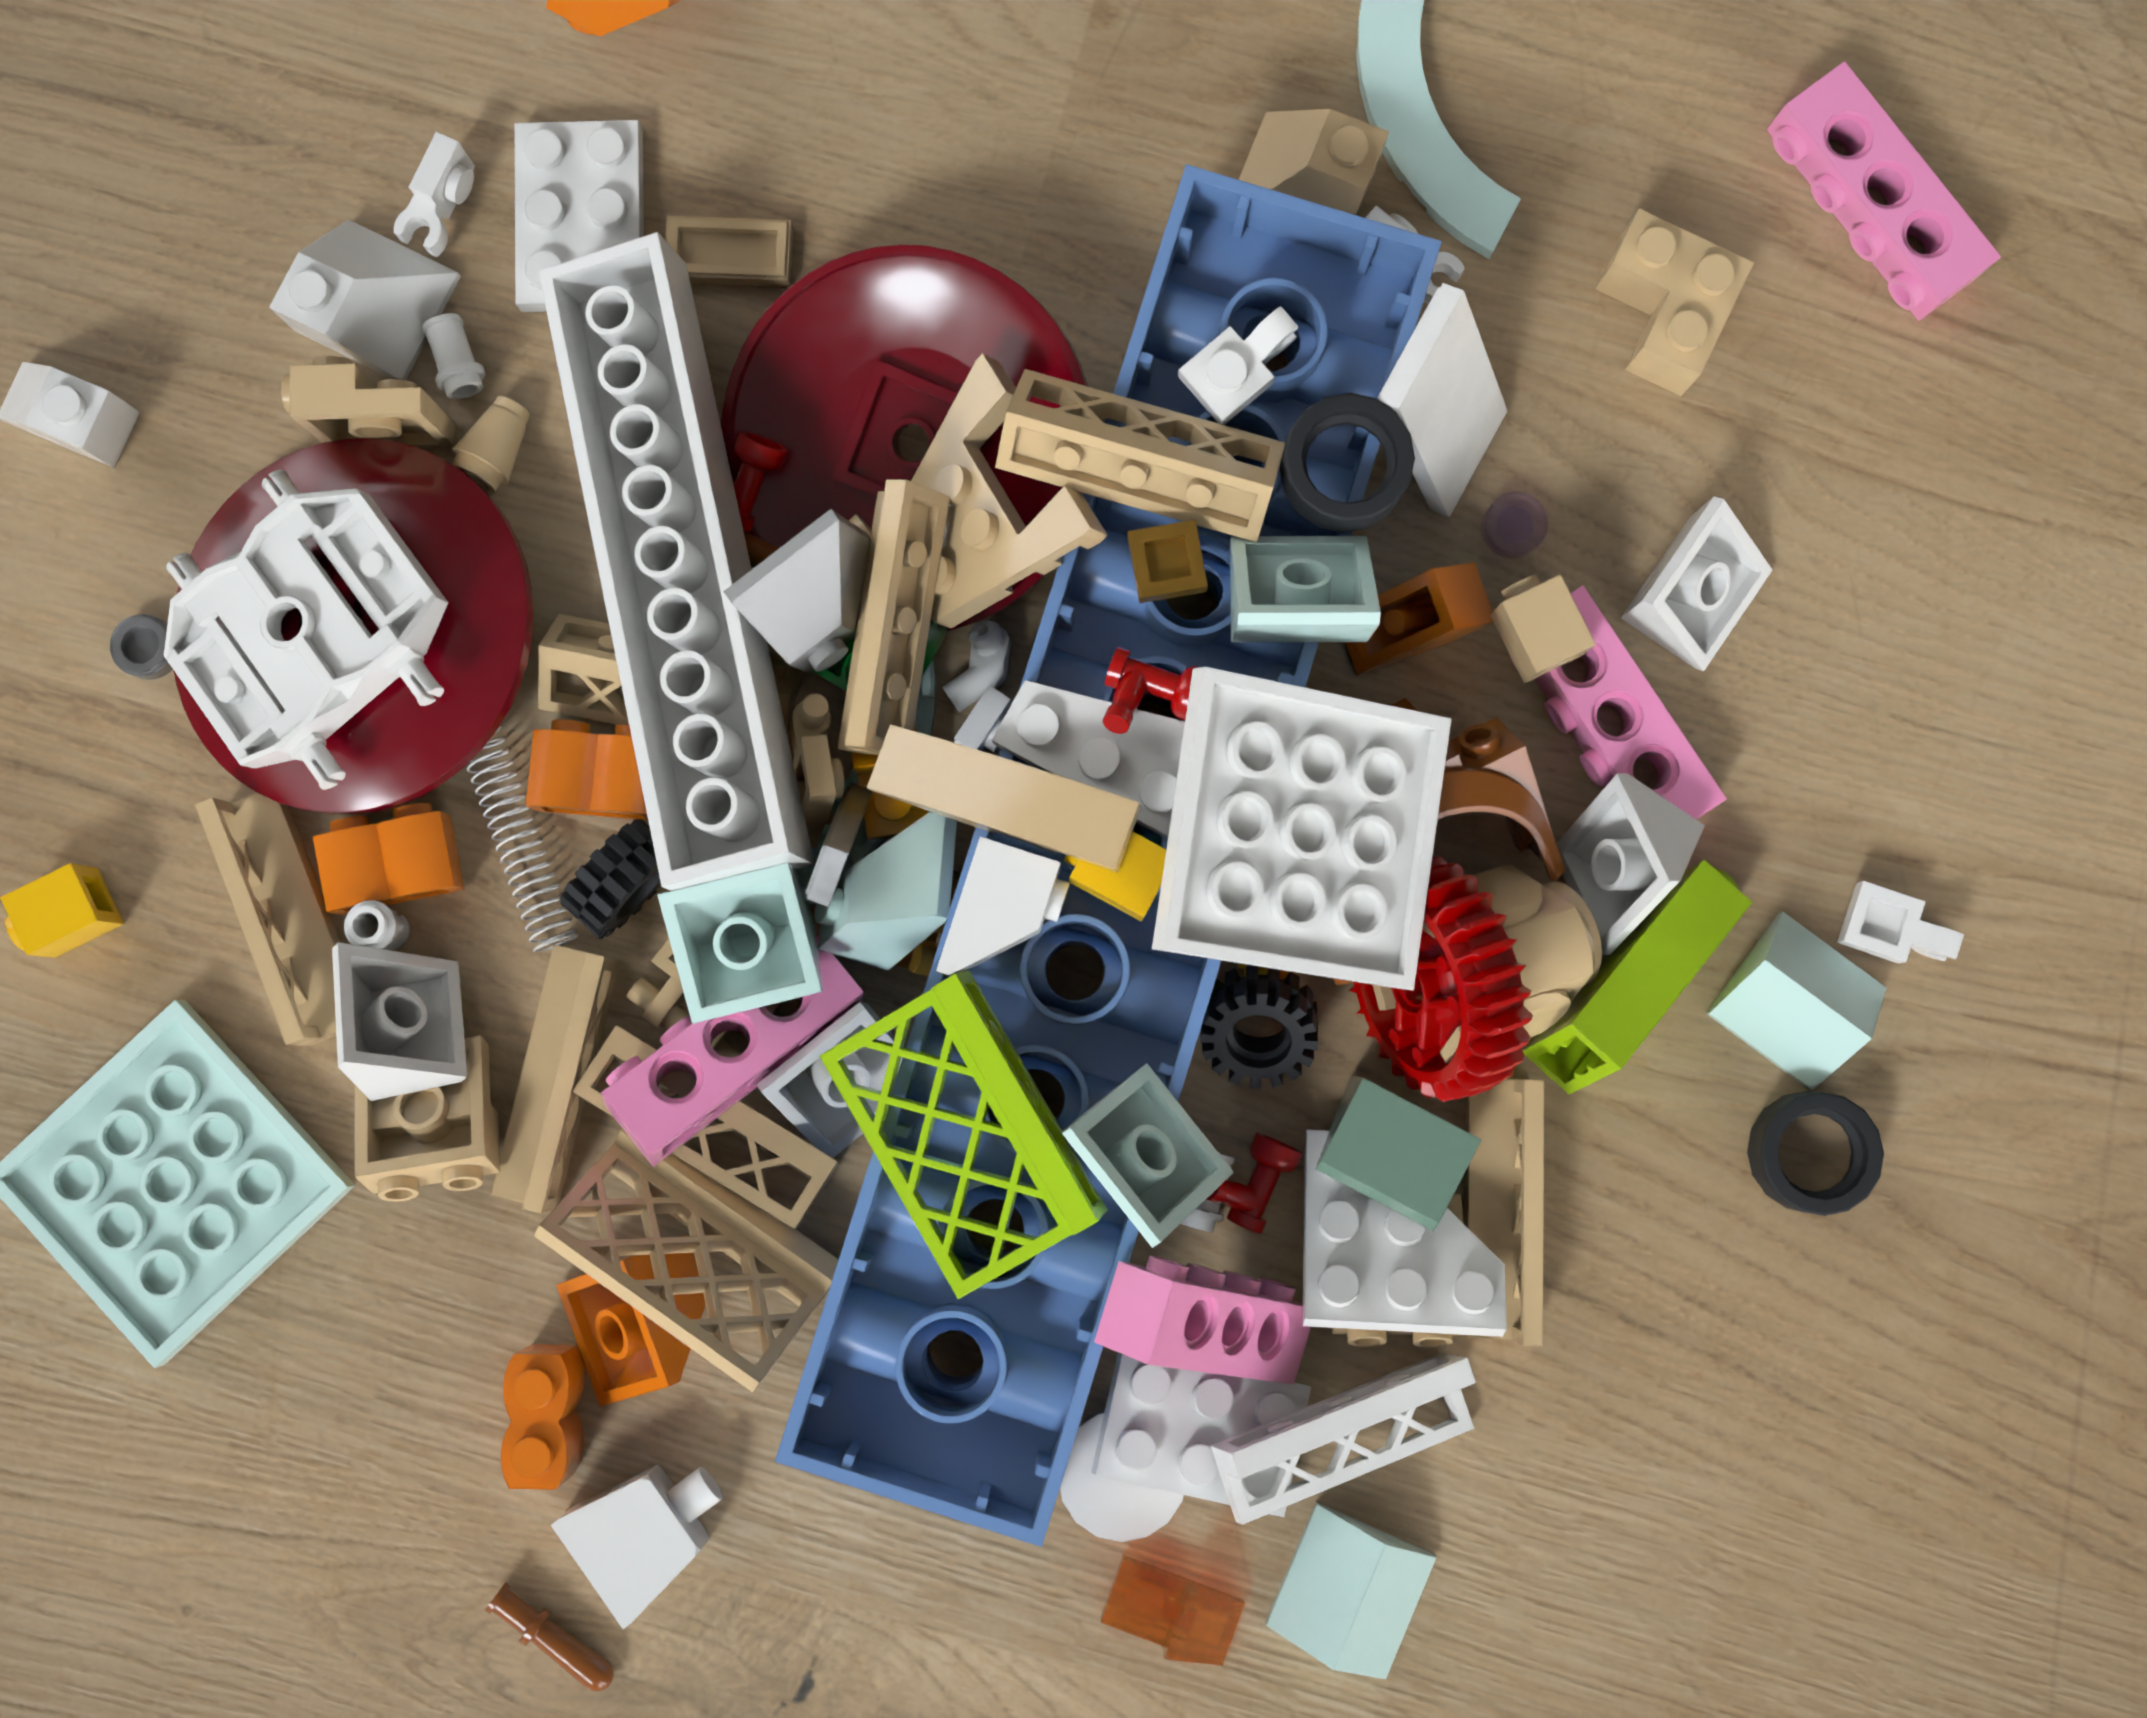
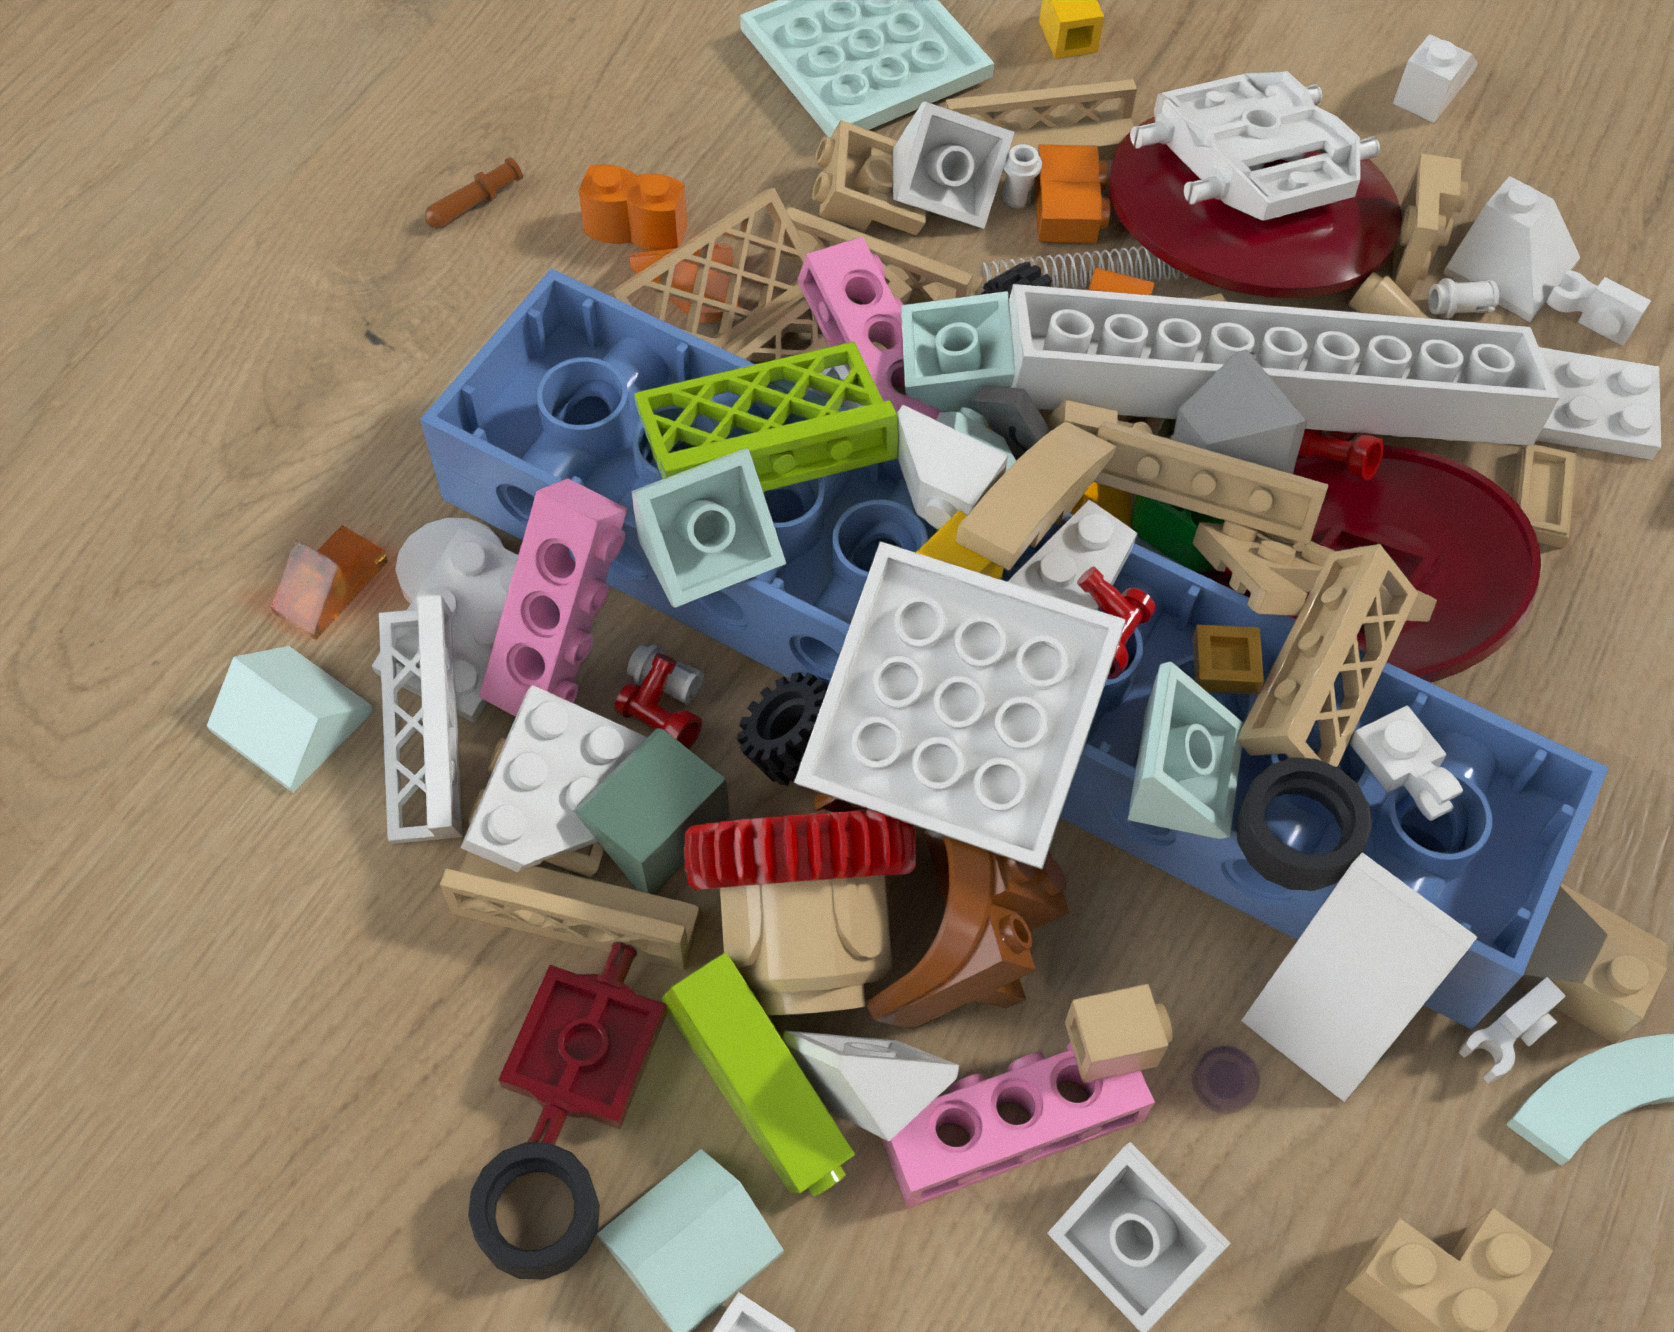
camera: 100 degrees right, 25 degrees down
white torso [551,1464,723,1629] -> none
orange slope [1345,562,1494,674] -> none
none -> dark red plate [498,942,668,1145]

